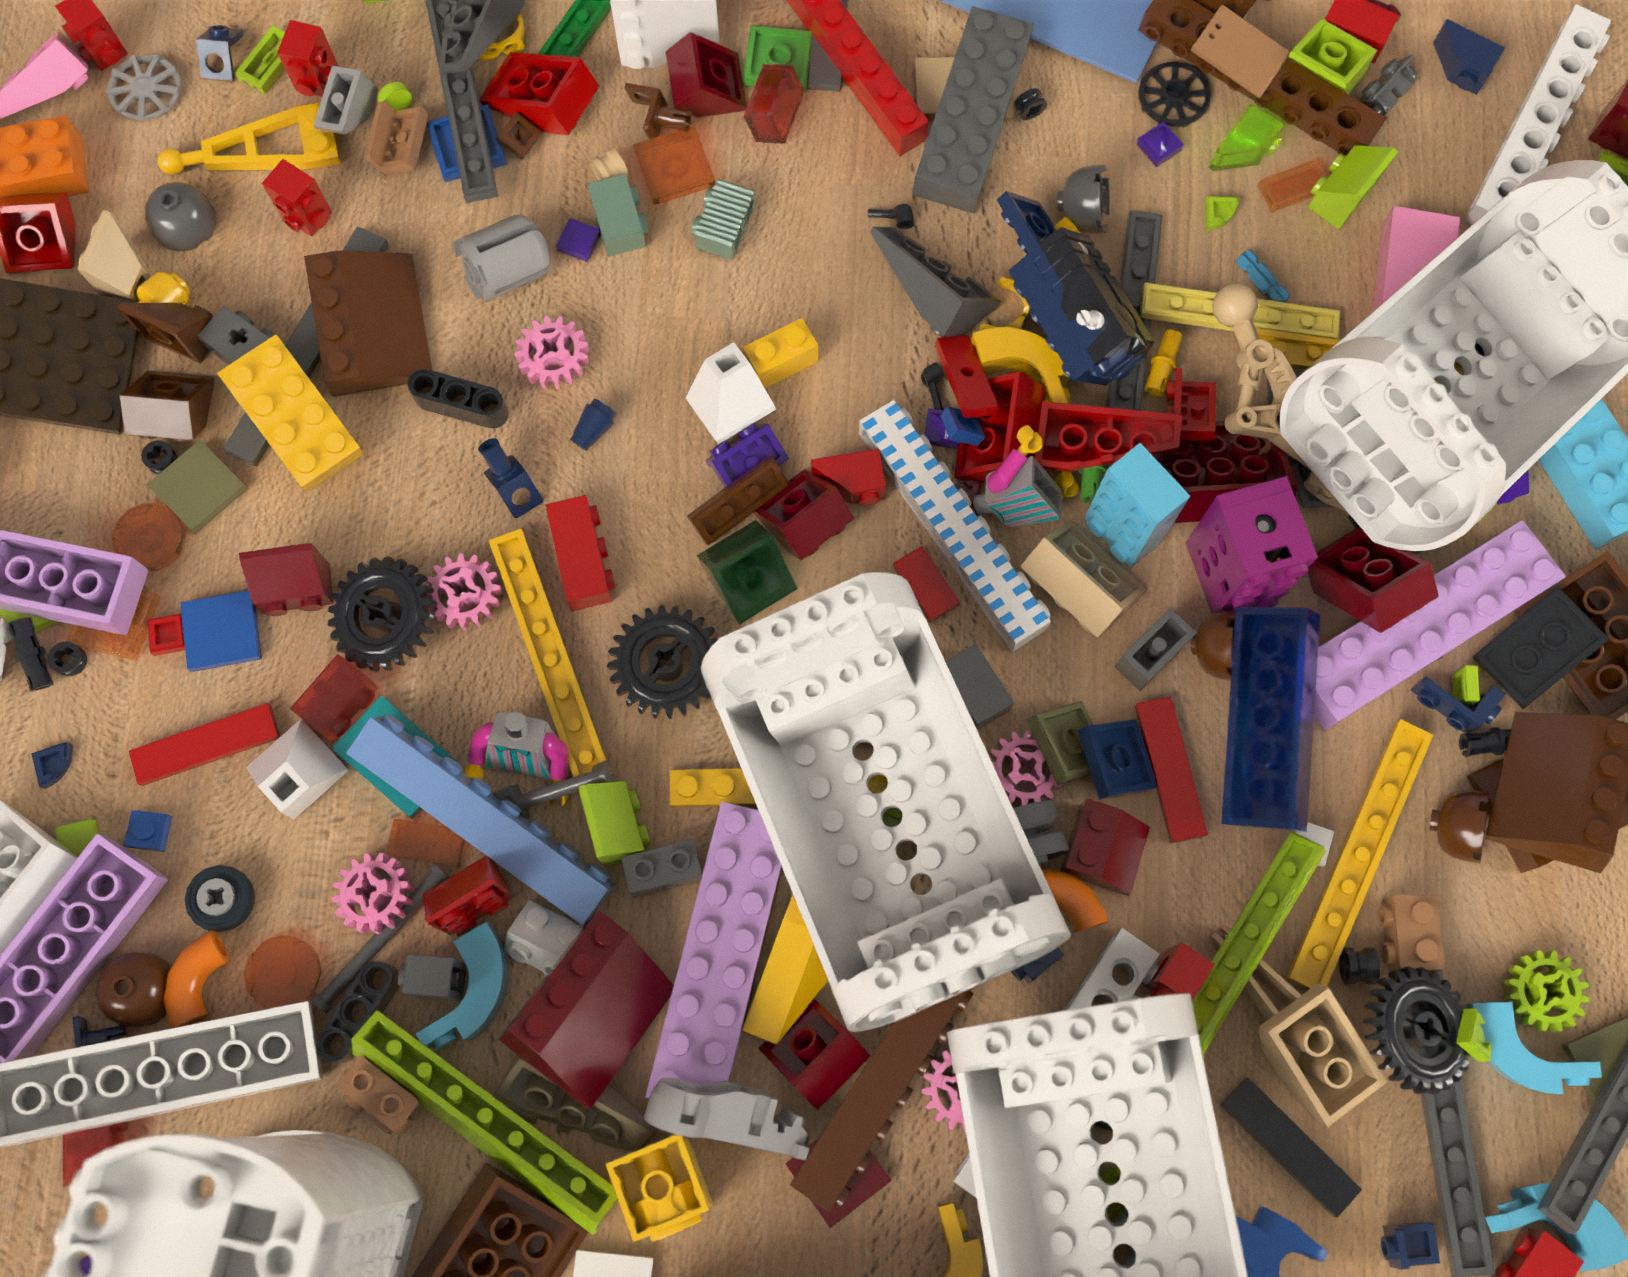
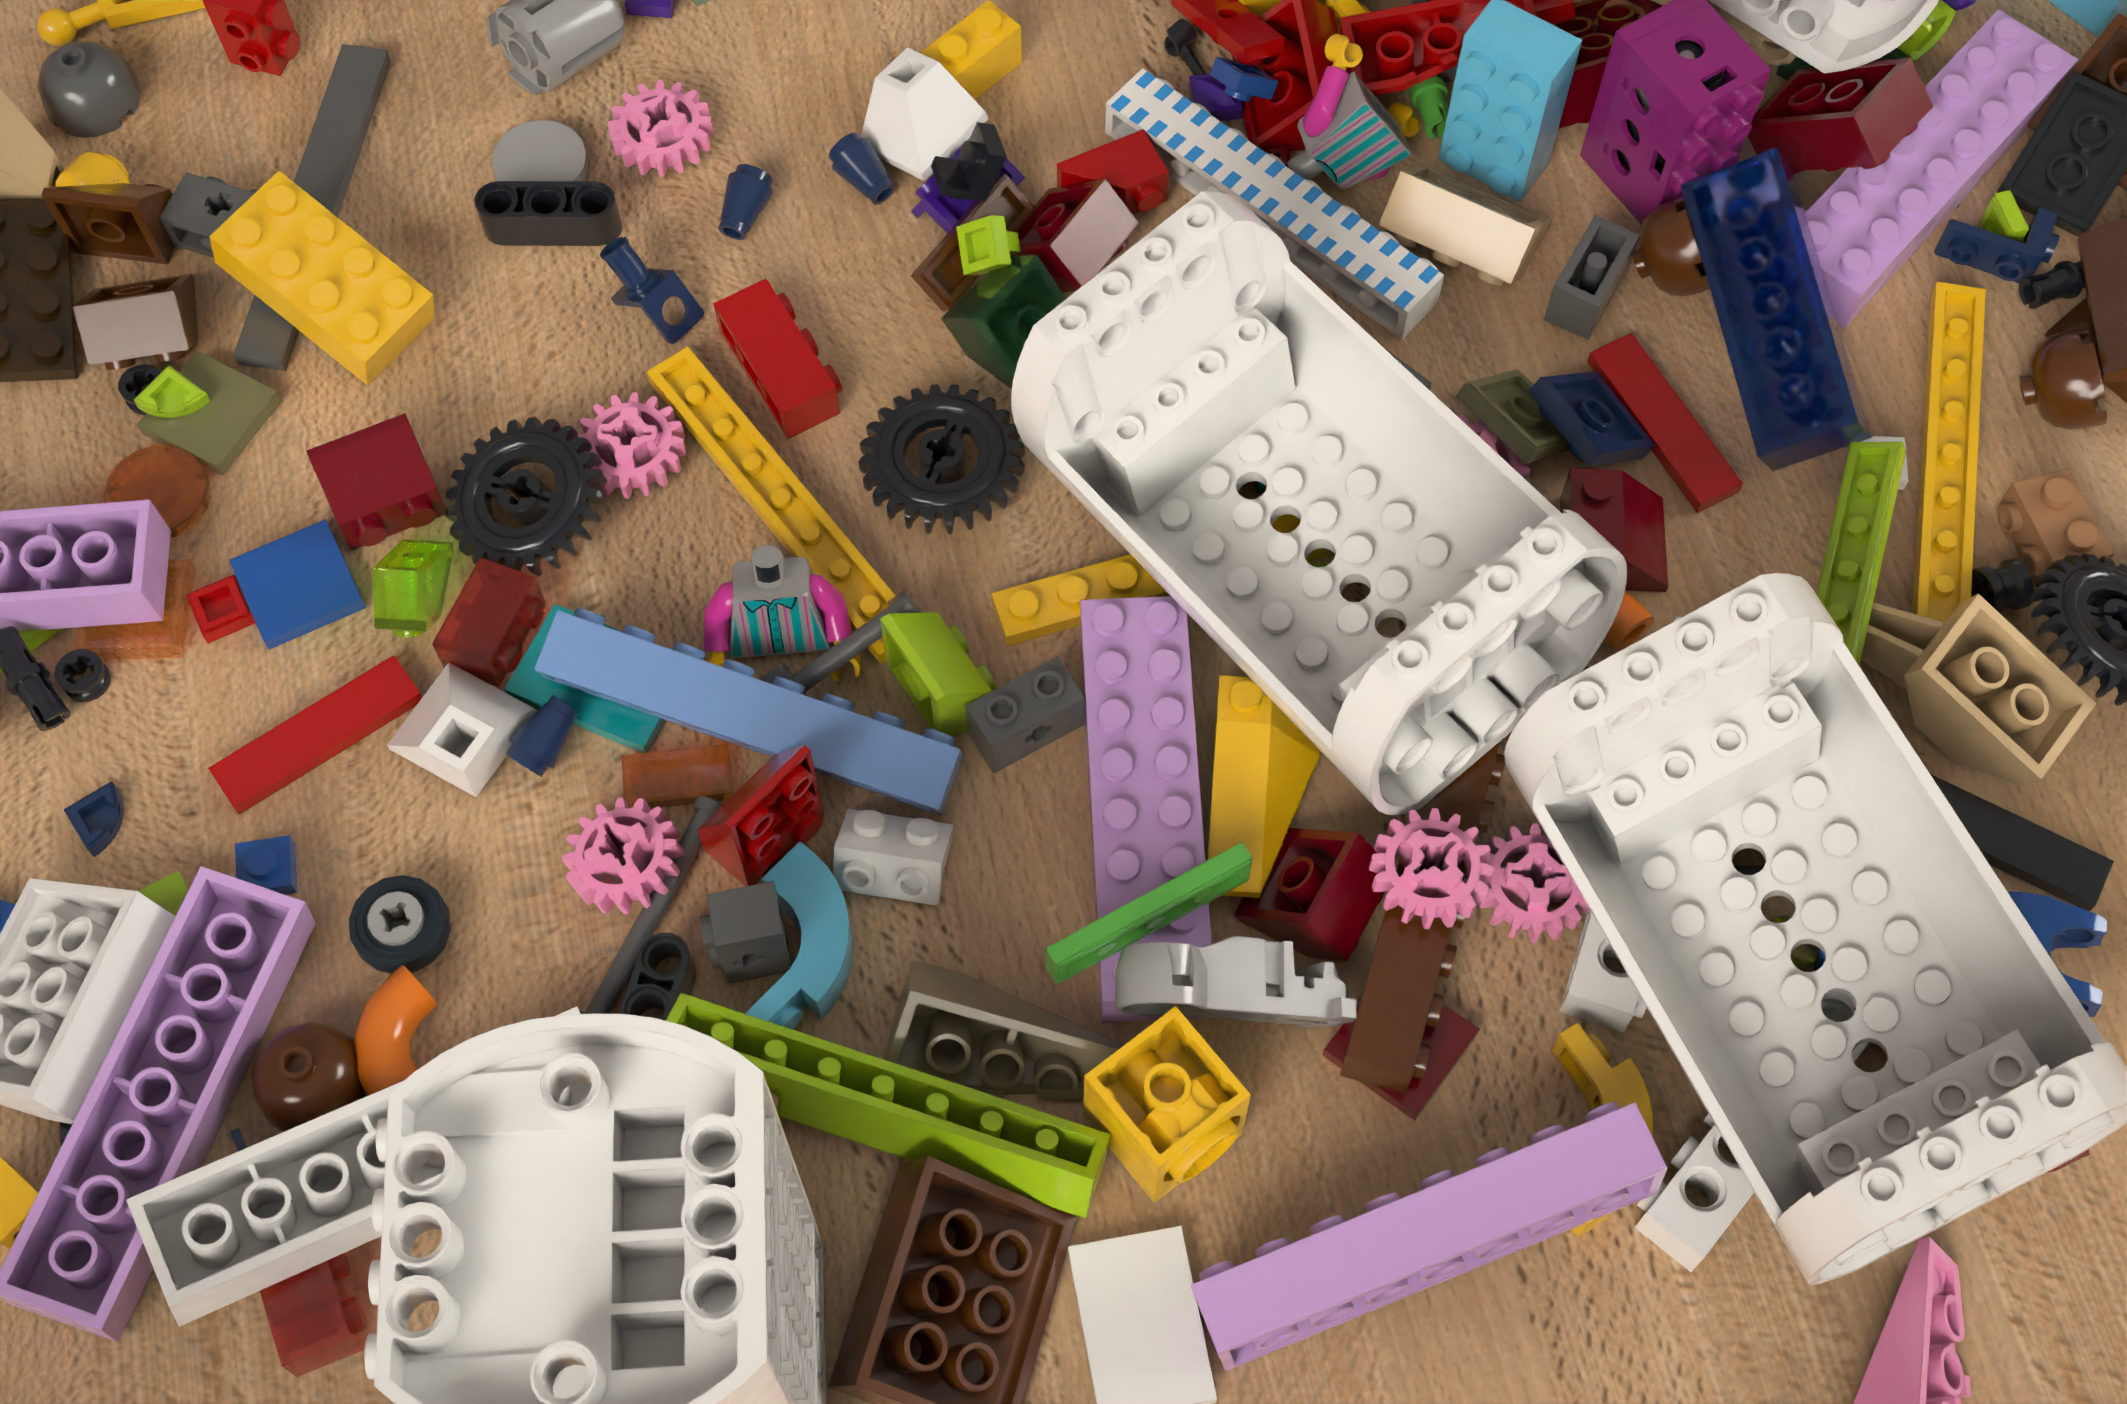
camera: 15 degrees left, 10 degrees down
clear orange tile [244,935,322,1009] -> none
reddish brown slope [304,250,433,397] -> none
dark red slope [498,910,674,1110] -> none
none -> lime tile [134,365,210,418]
none -> clear neon green slope [372,539,454,637]
none -> light grey tile [491,120,589,181]
none -> dark blue cone [506,695,579,777]
none -> dark blue cone [829,132,896,205]
none -> black bracket [931,122,1007,202]
none -> lime tile [956,215,1020,275]
none -> bright green tile [1045,842,1253,984]
none -> bright pink gear [1369,808,1494,930]

